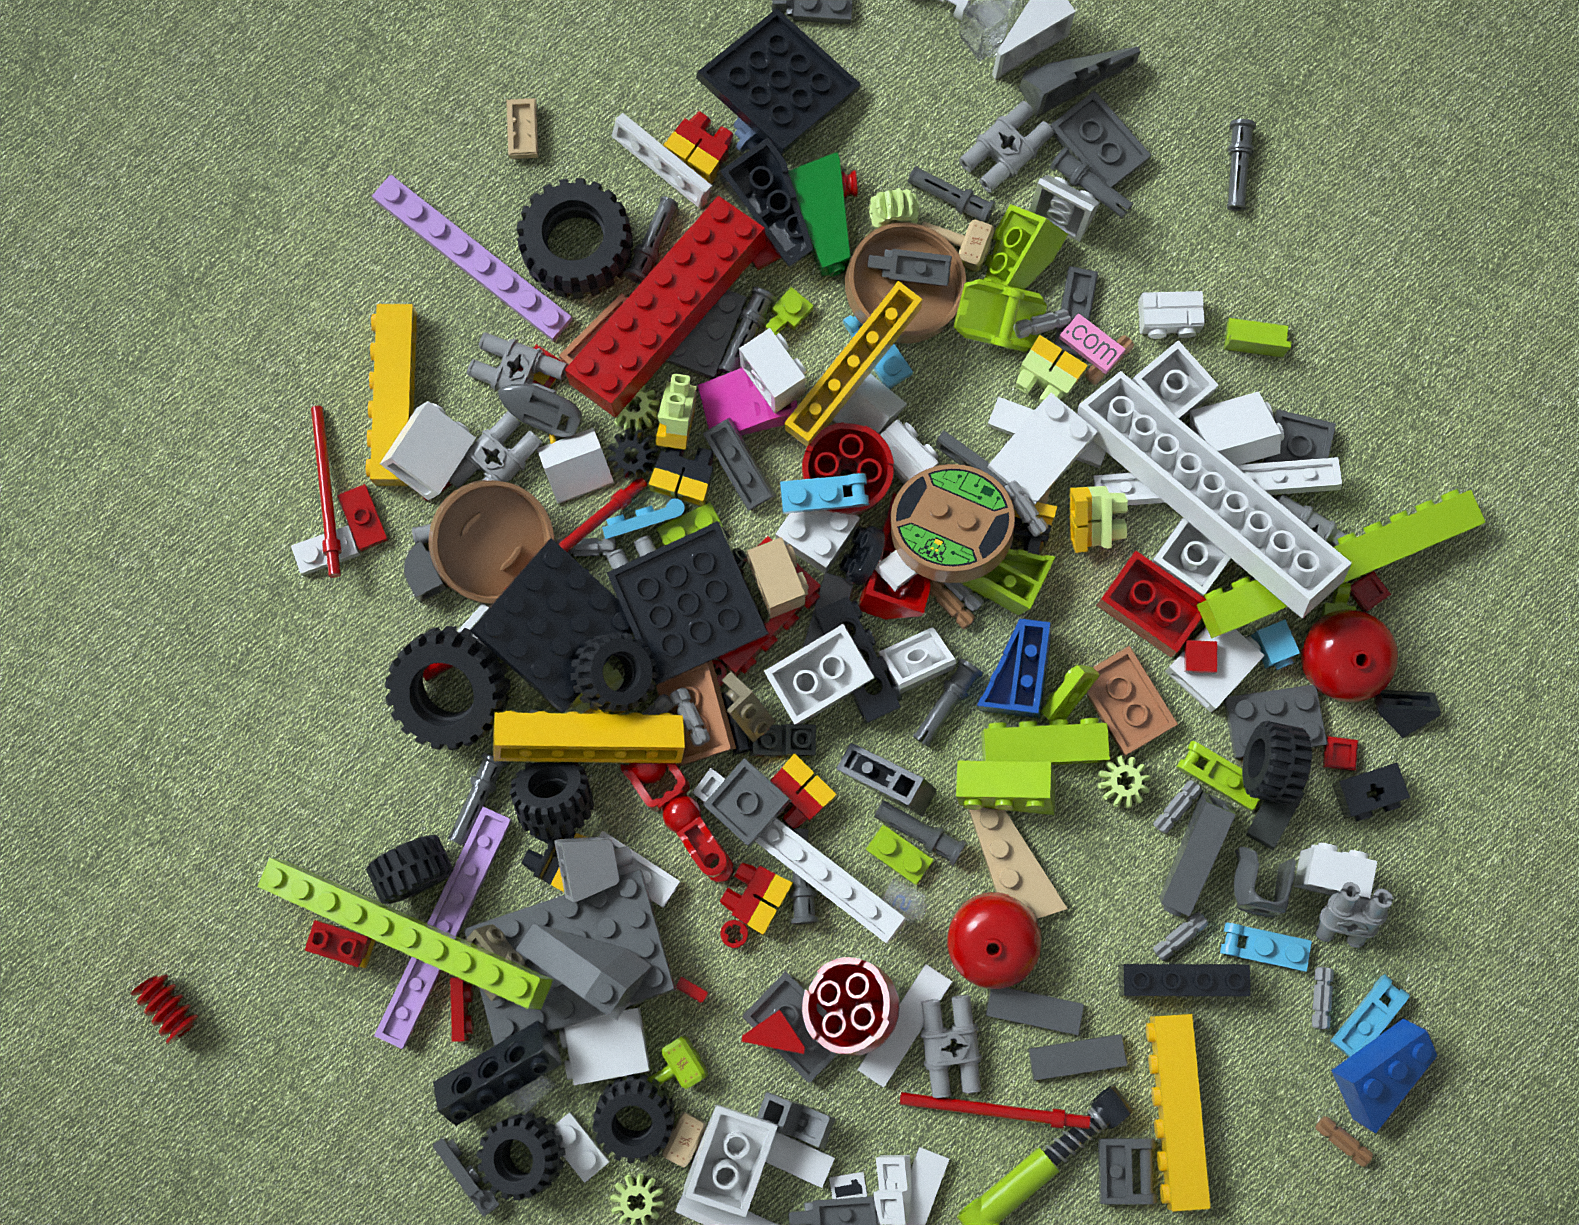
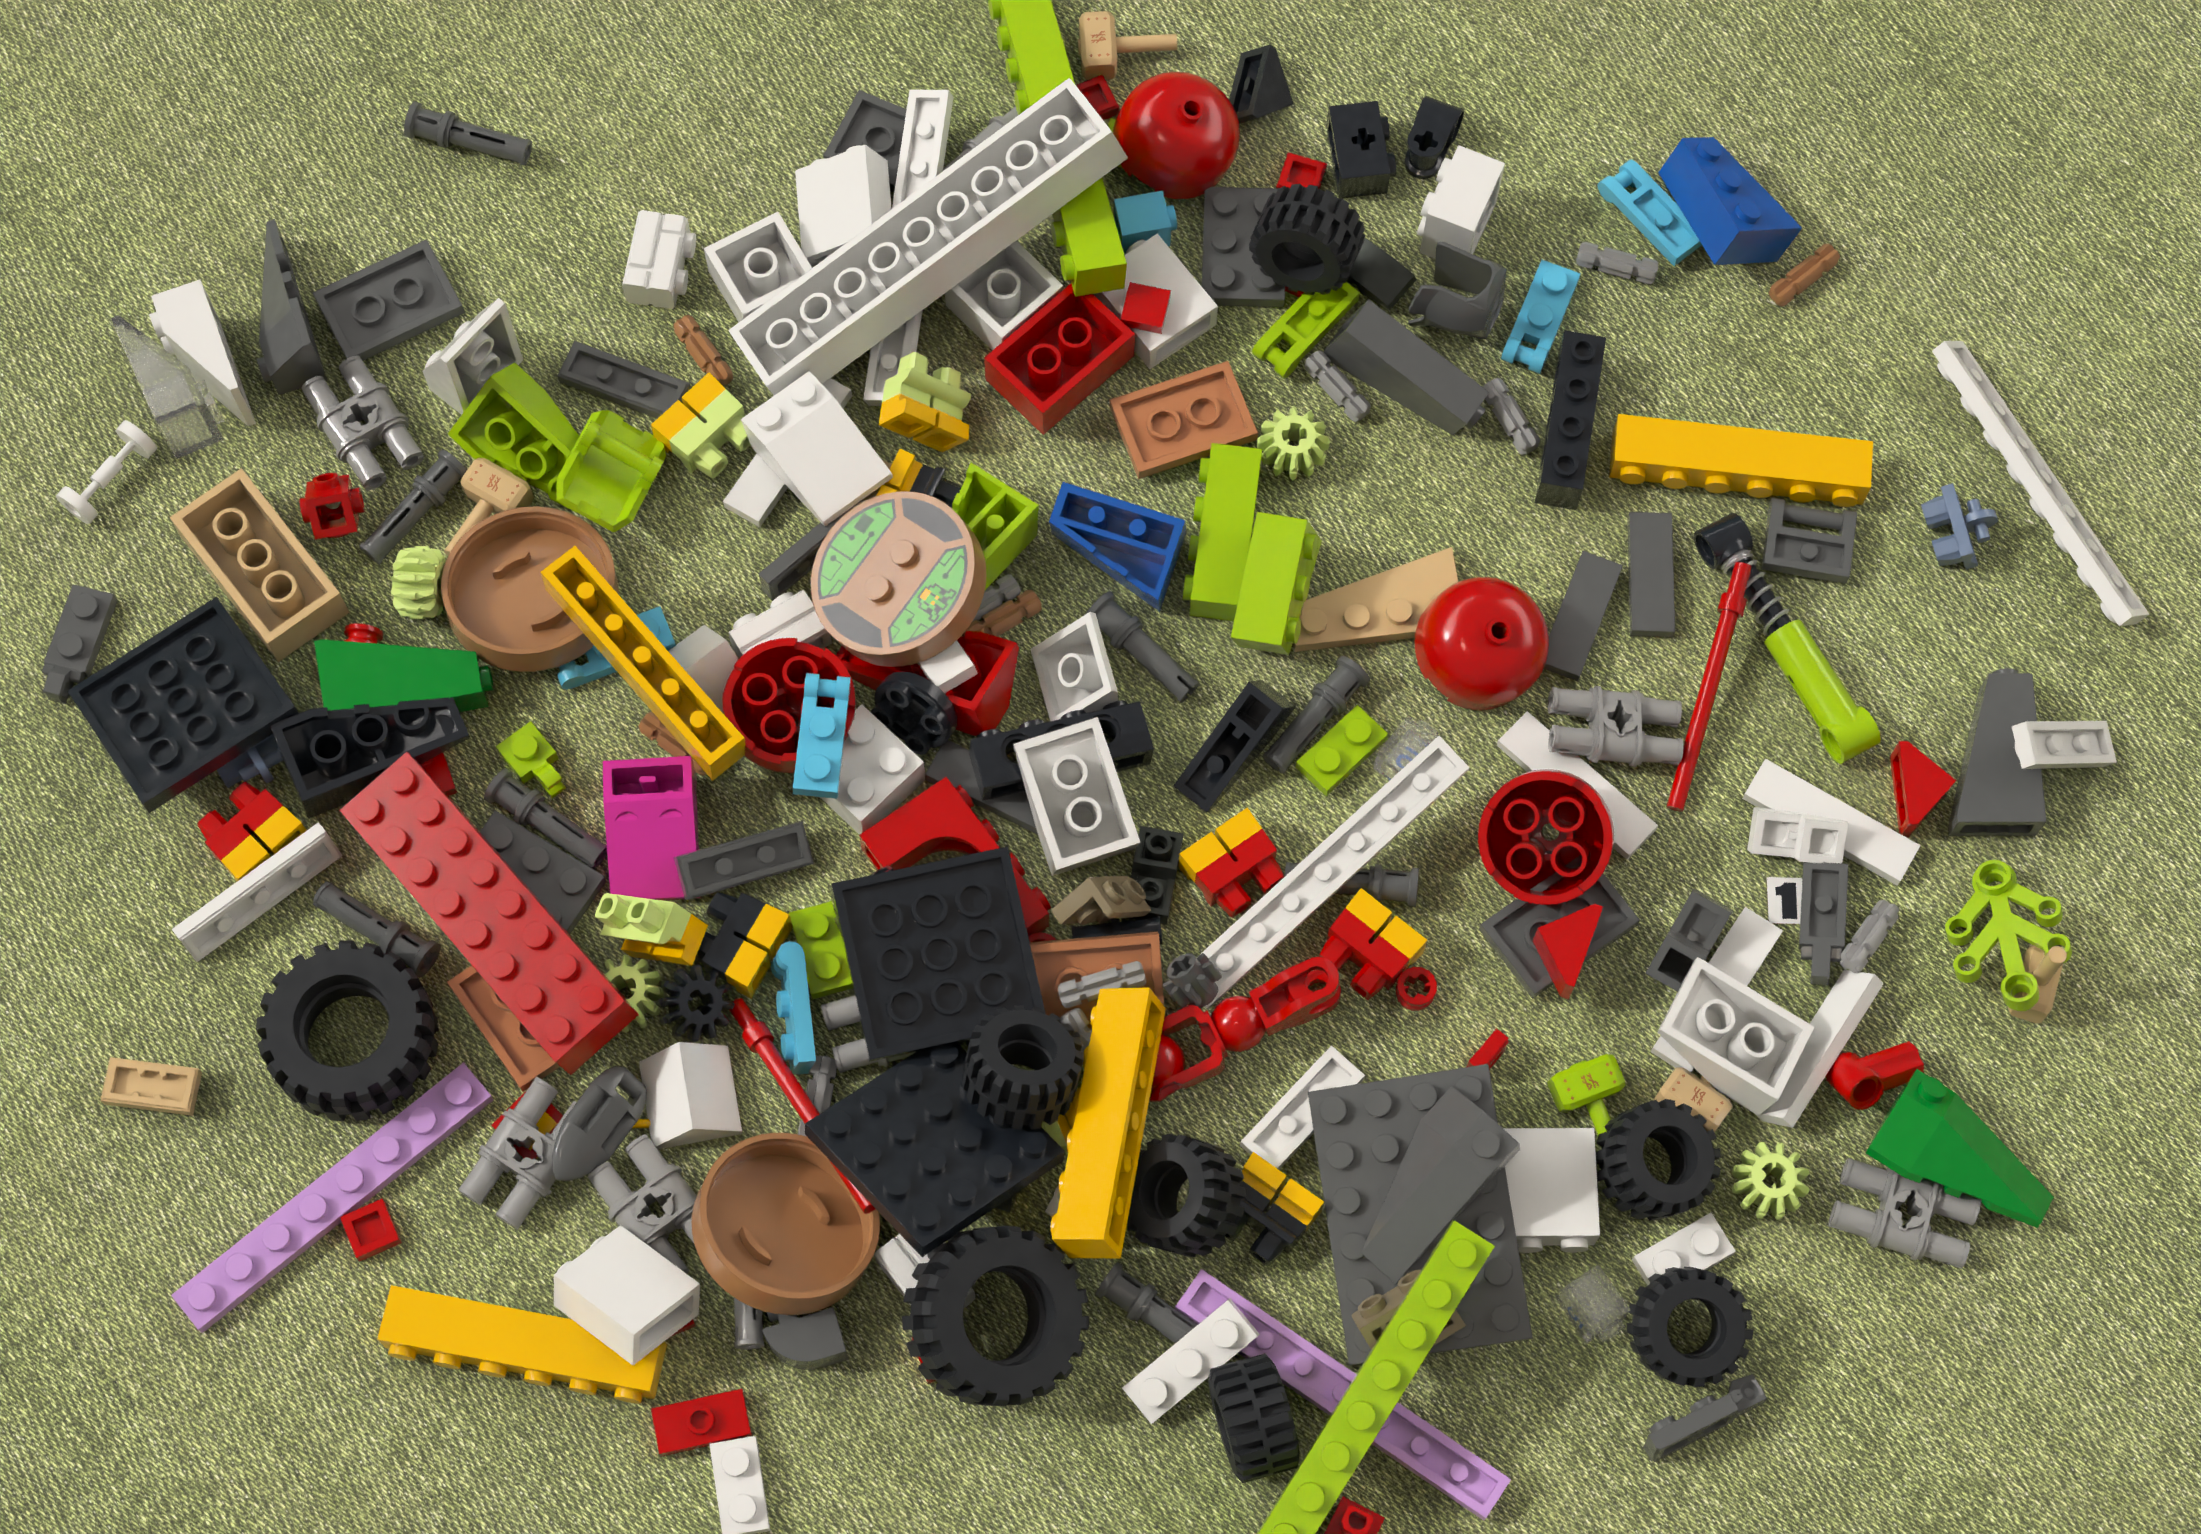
camera: 80 degrees left, 10 degrees down
red bar [311,406,342,578] -> none
black brick [433,1020,561,1126] -> none
red plate [450,977,474,1042] -> none
light grey torso [554,837,633,902] -> none
dark grey plate [703,758,792,847] -> none
white brick [739,328,807,413] -> none
tan brick [747,537,809,618] -> none
dark grey hinge [867,249,952,286] -> none
light grey axle [1004,480,1048,536] -> none
light grey axle [1014,309,1071,338] -> none
lime plate [1041,664,1100,720] -> none
dark grey pin [1050,147,1134,219] -> none
bright pink tile [1059,313,1125,374] -> none
lime panel [1224,318,1291,358] -> none
light grey pin [1316,882,1392,948] -> none
none -> tan brick [170,468,350,662]
none -> red brick [299,473,365,540]
none -> red tile [340,1198,402,1262]
none -> tan piece [1078,11,1177,80]
none -> white plate [1122,1298,1259,1424]
none -> dark grey gear [1163,953,1222,1008]
none -> black piece [1404,96,1465,179]

